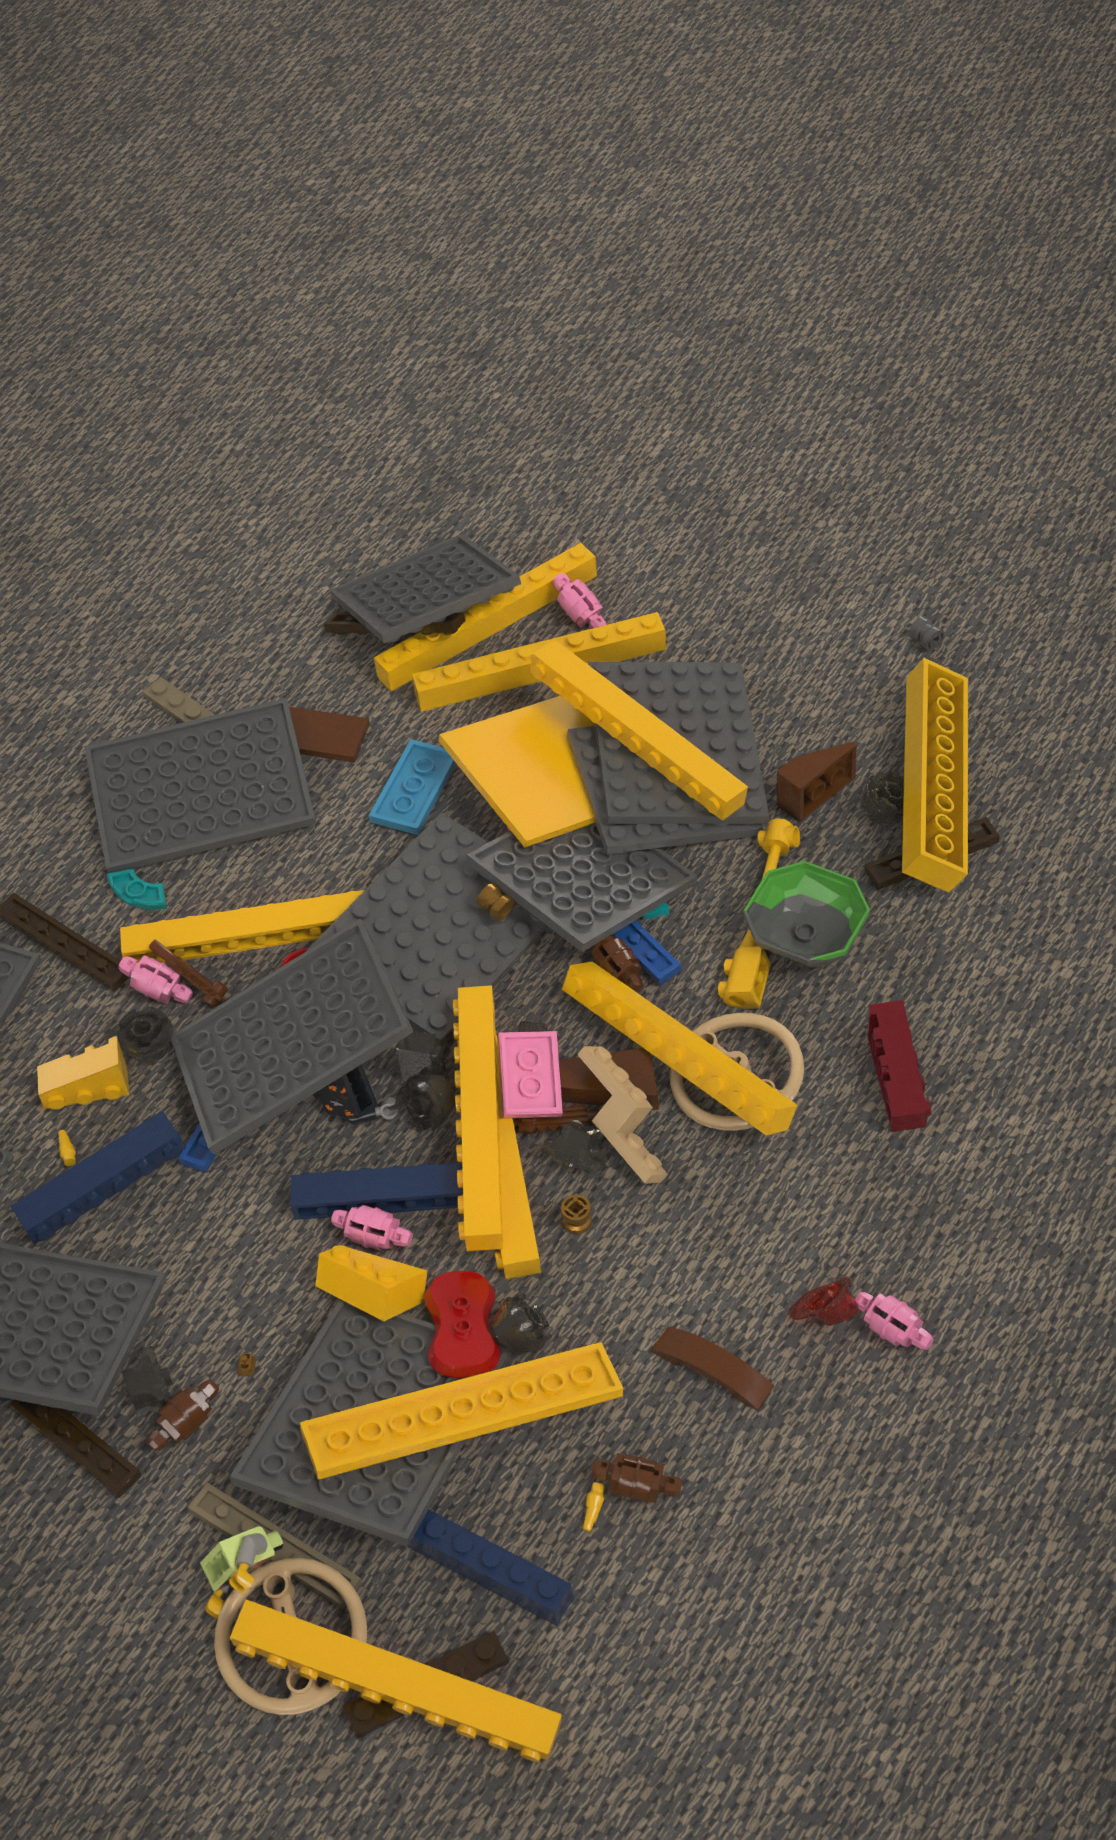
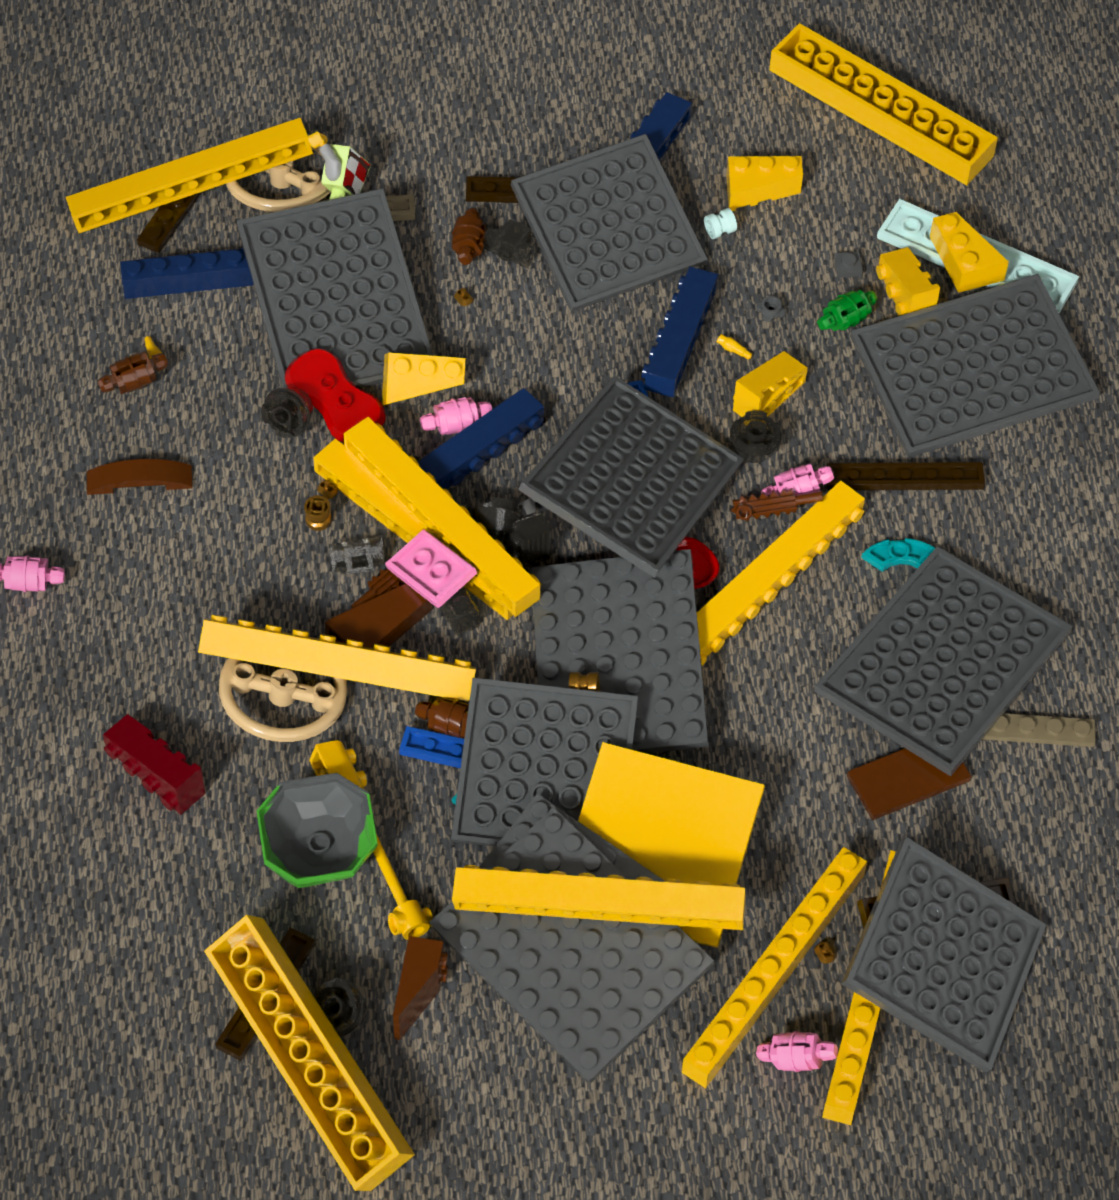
camera: 135 degrees right, 5 degrees up
yellow plate [300,1342,623,1480] -> none
dark azure plate [369,739,456,835] -> none
tan bracket [578,1046,668,1183] -> none
clear red piece [789,1277,859,1326] -> none
none -> pearl gold rock [317,480,338,499]

